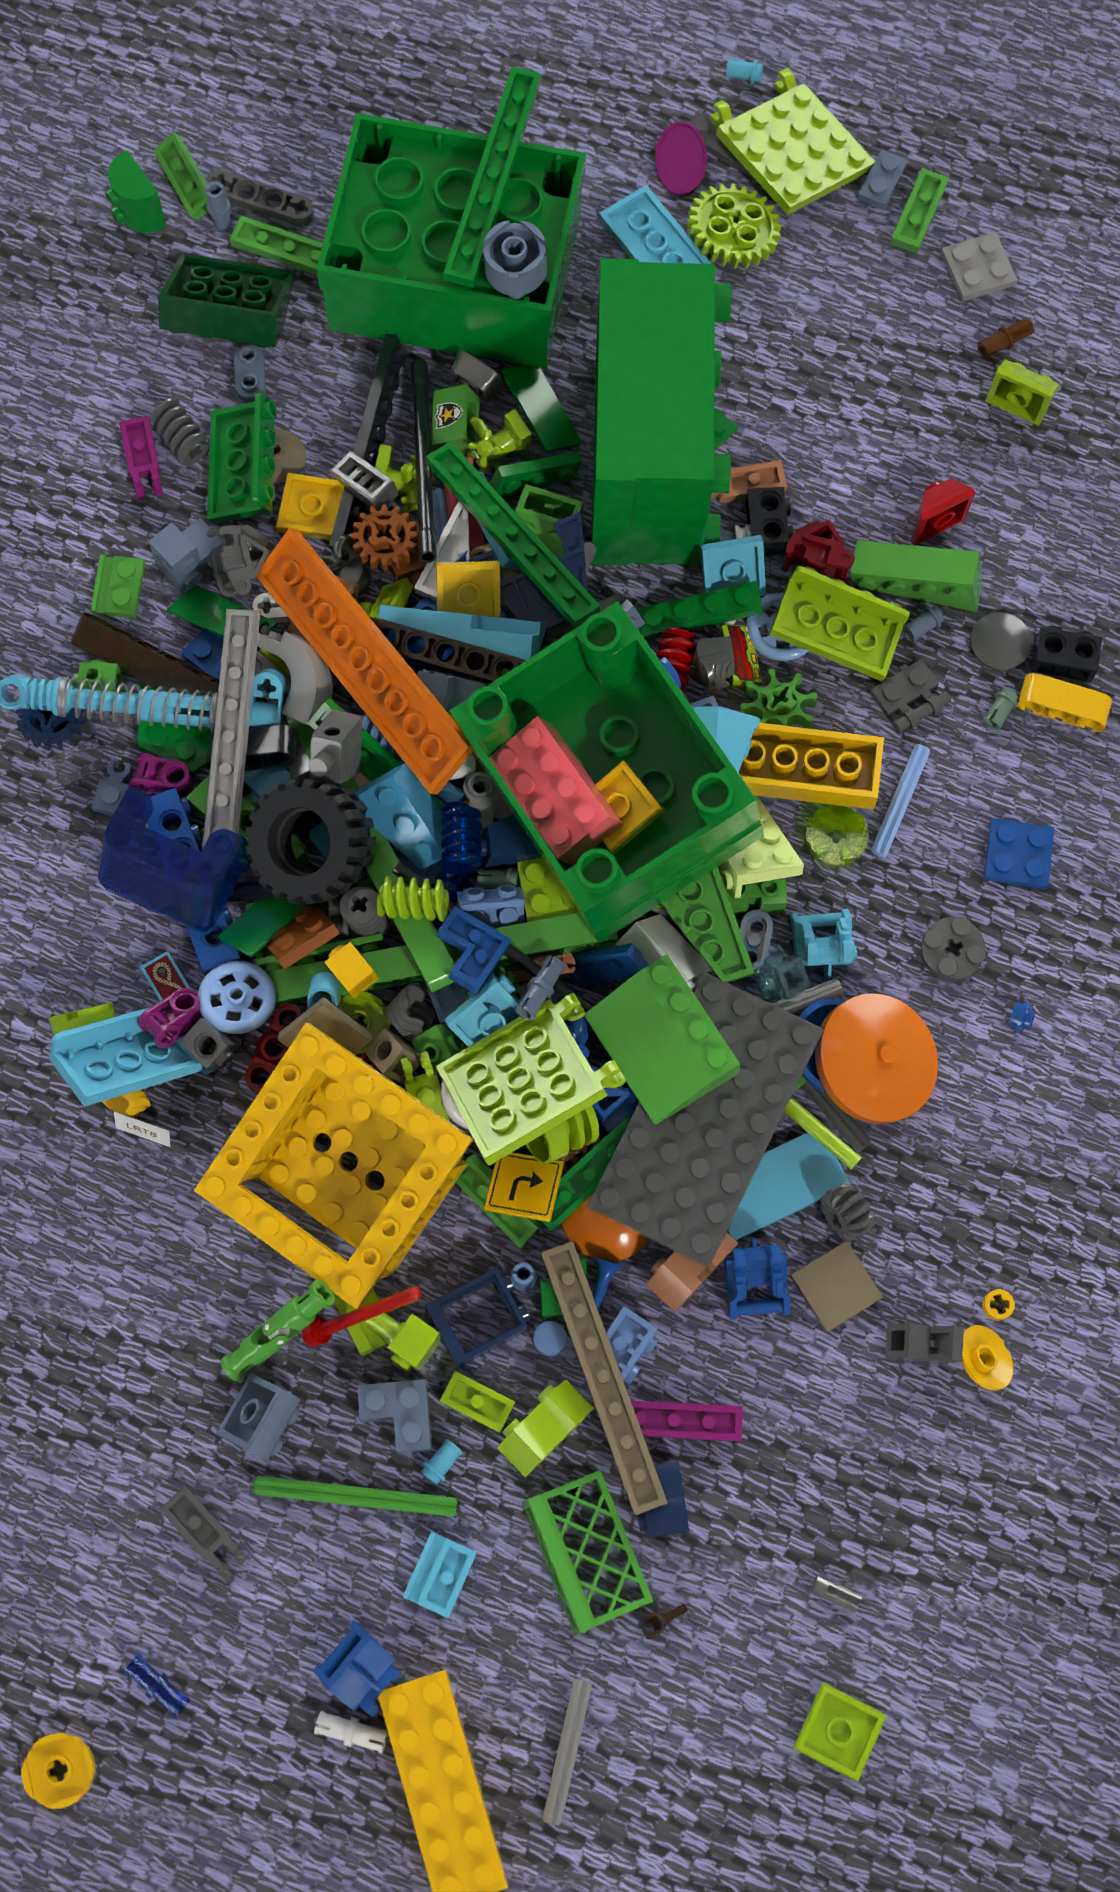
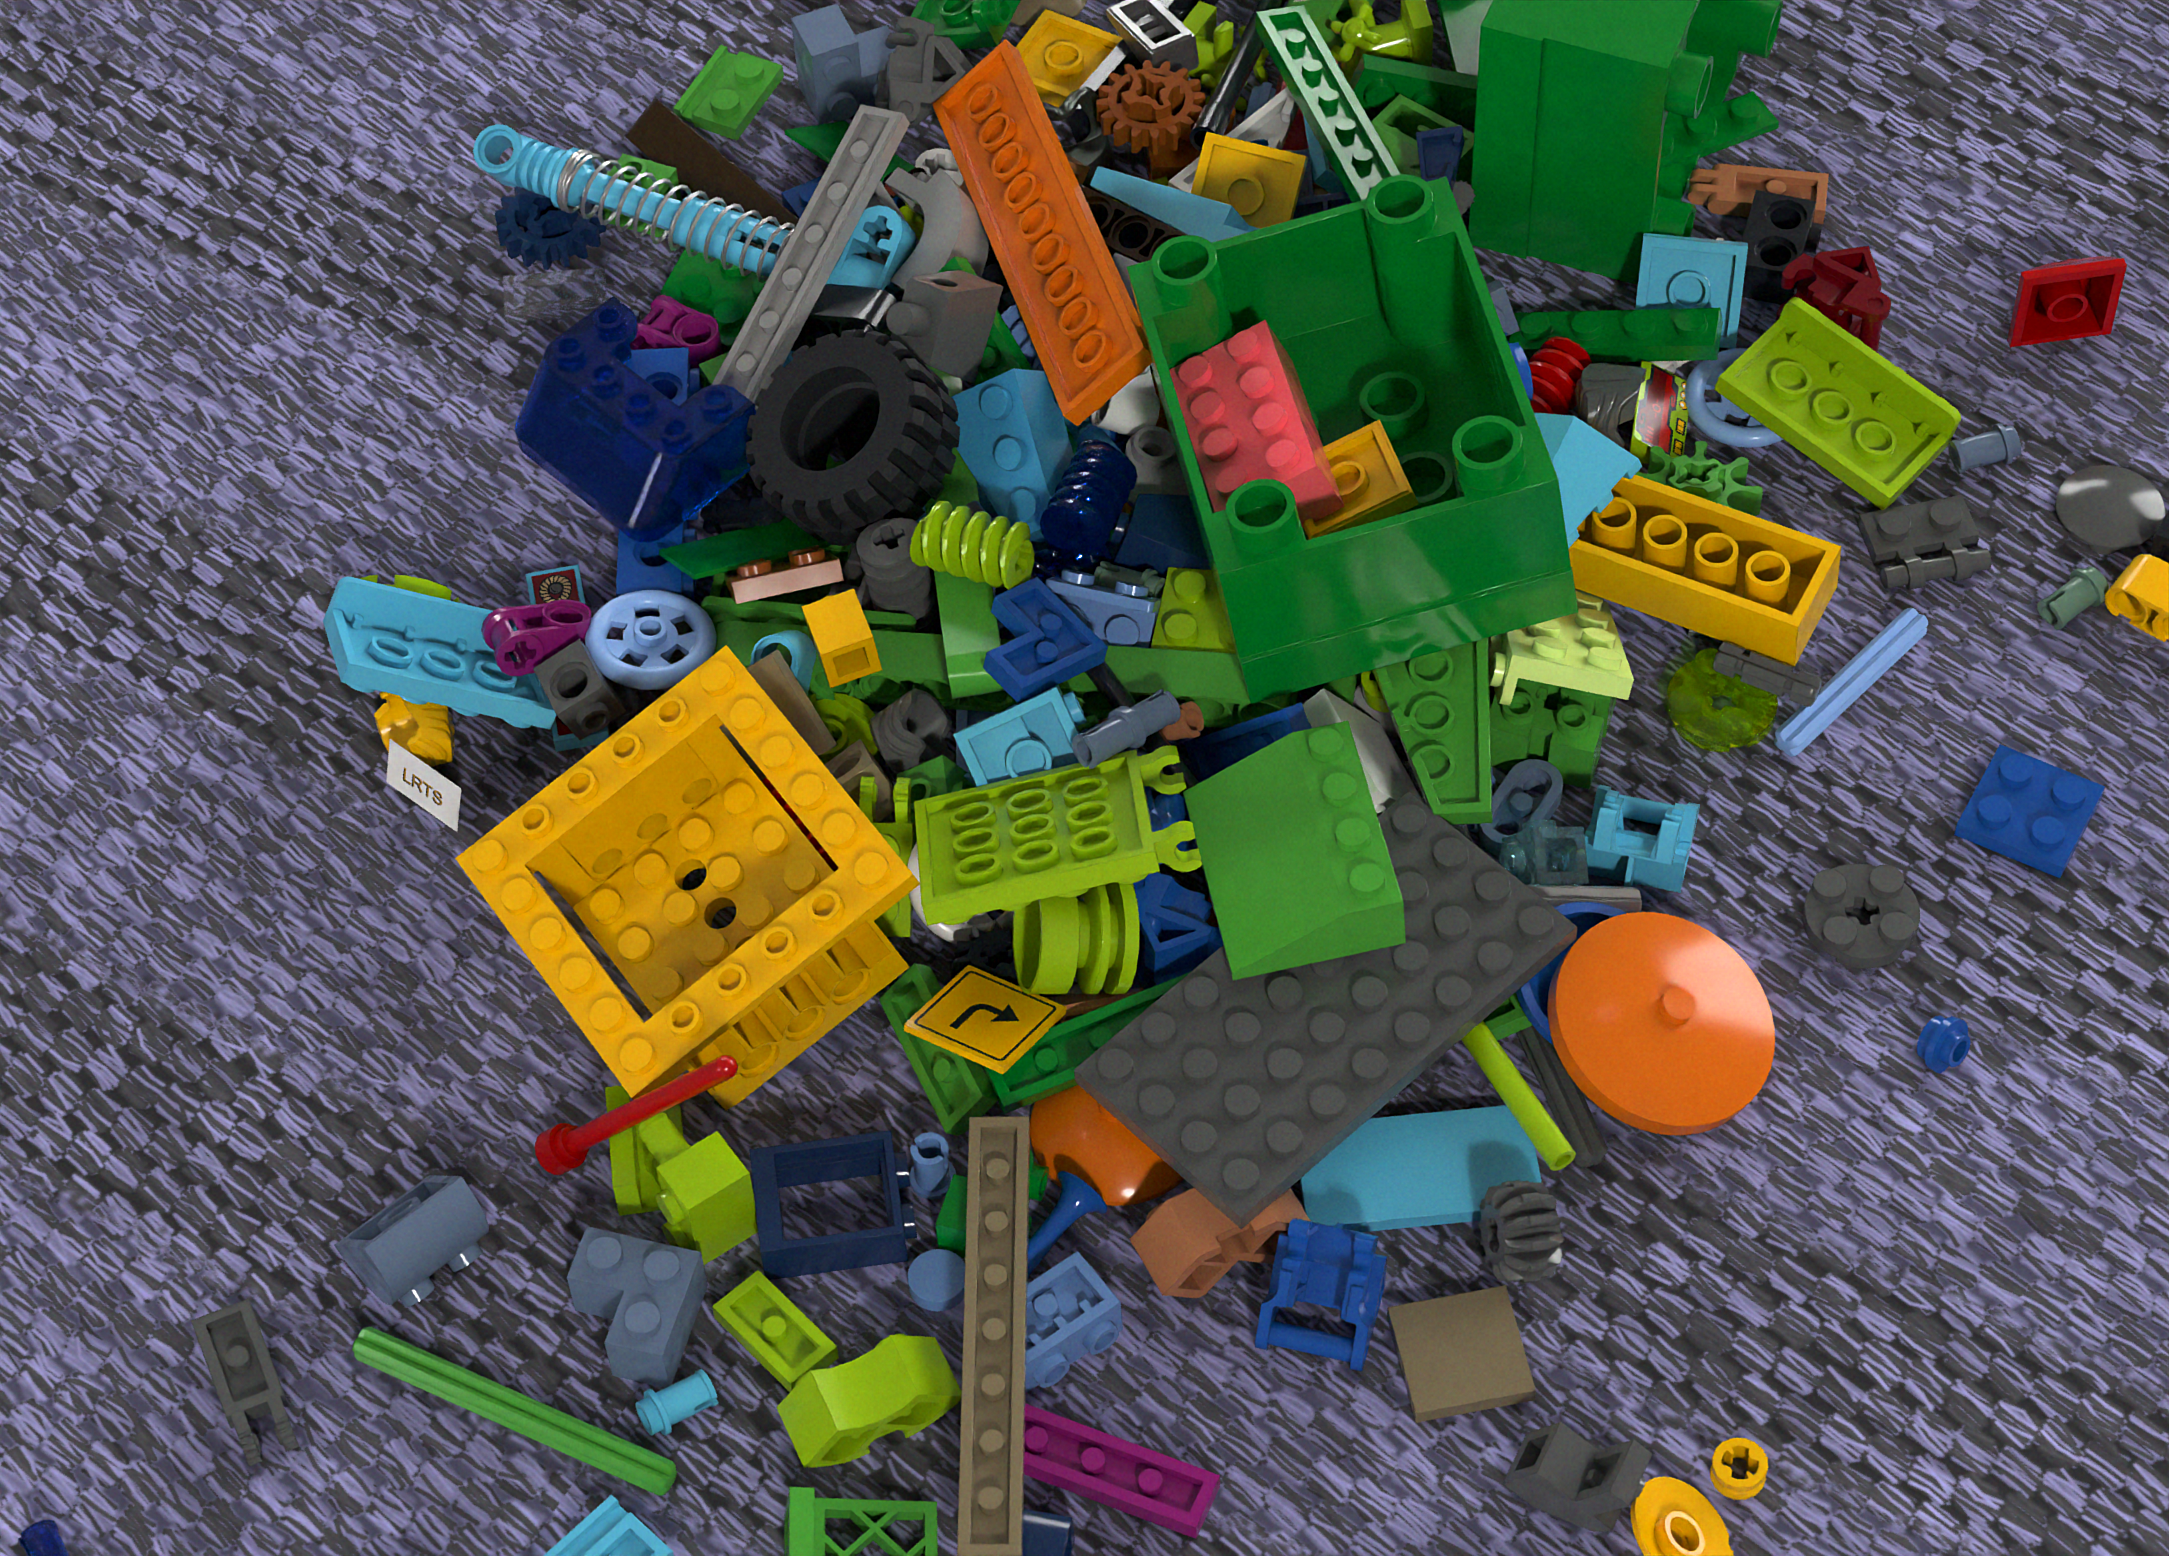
camera: 25 degrees right, 20 degrees down
bright green piece [221,1280,335,1382] -> none
bright green wedge [850,540,983,612] -> none
none -> dark grey axle [1713,641,1822,707]

